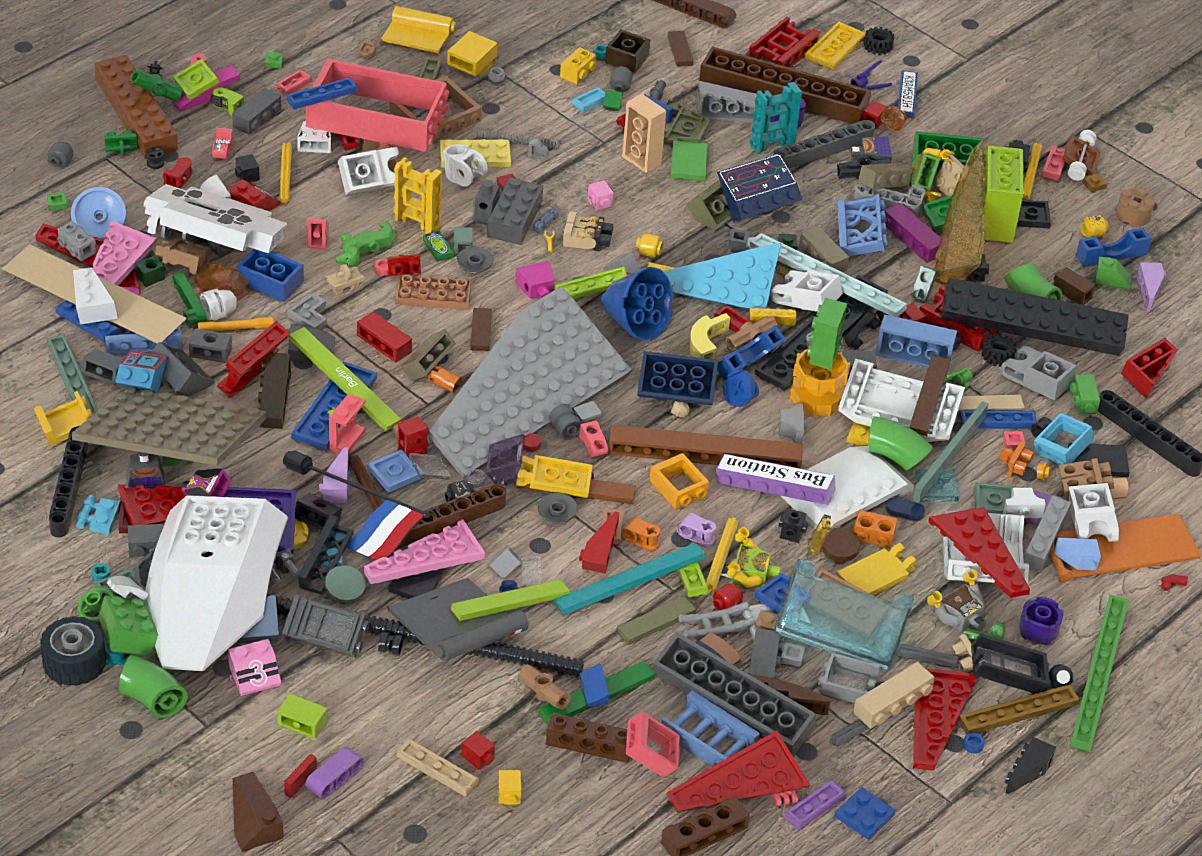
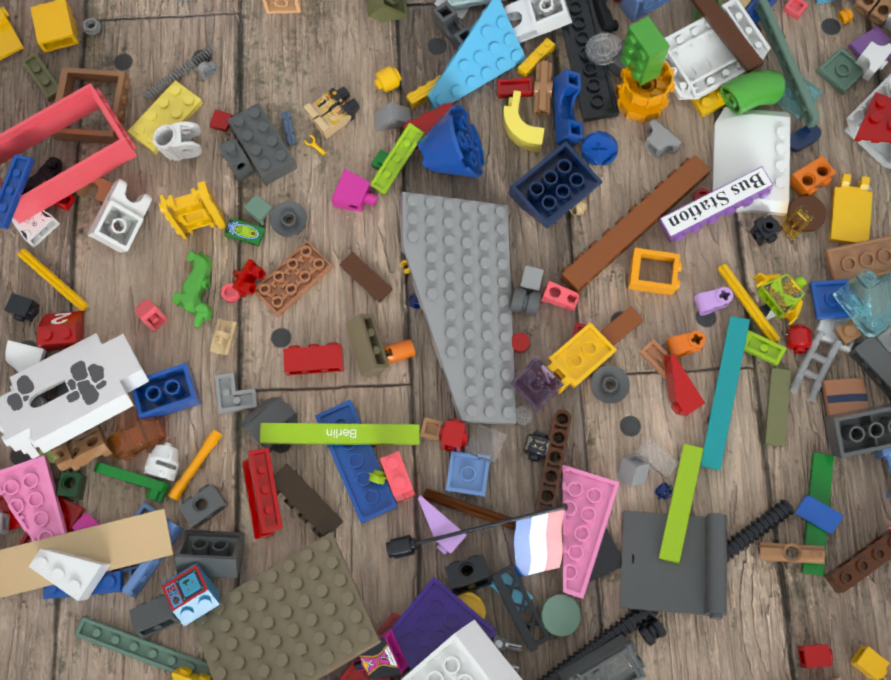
camera: 40 degrees left, 30 degrees up
bright pink brick [588,181,614,211] -> none
orange hips [999,441,1034,477] -> none

